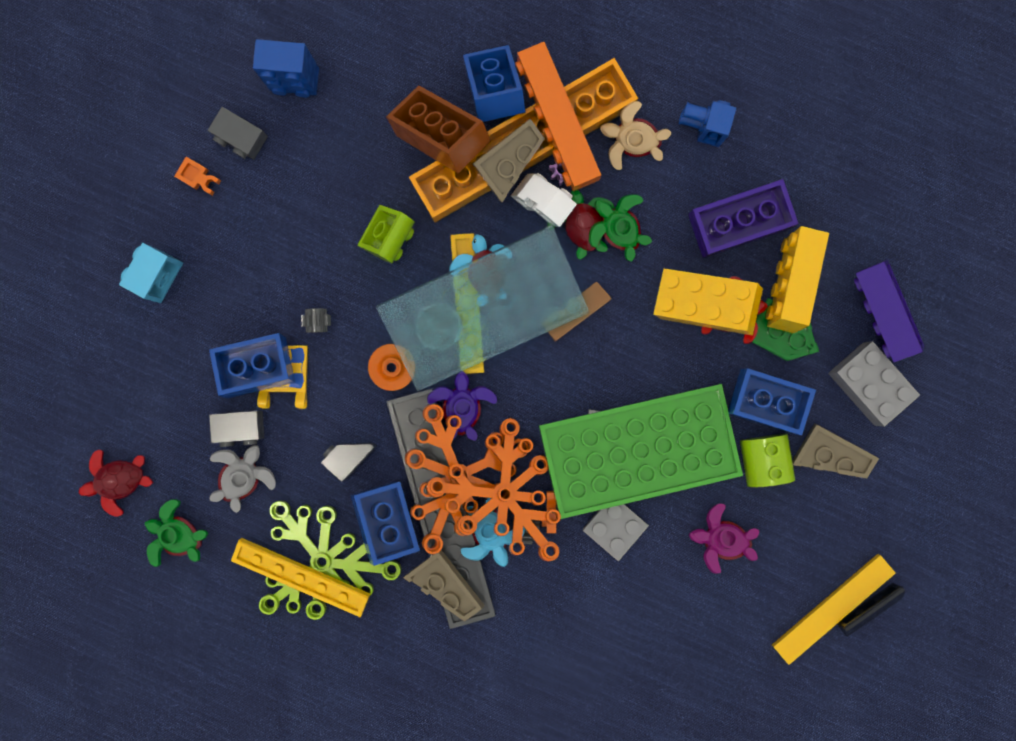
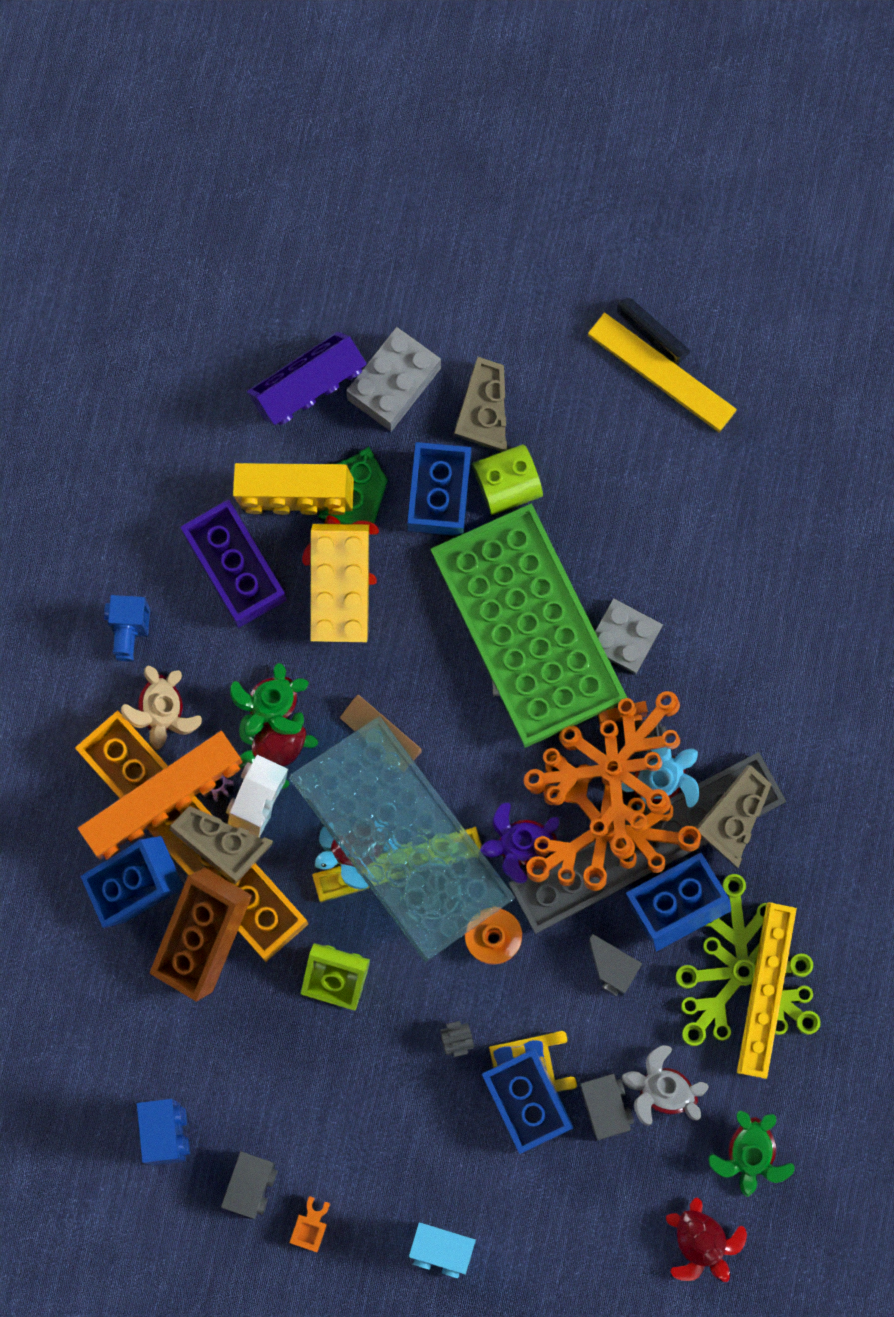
camera: 105 degrees left, 10 degrees down
magenta animal [689,504,759,574] -> none

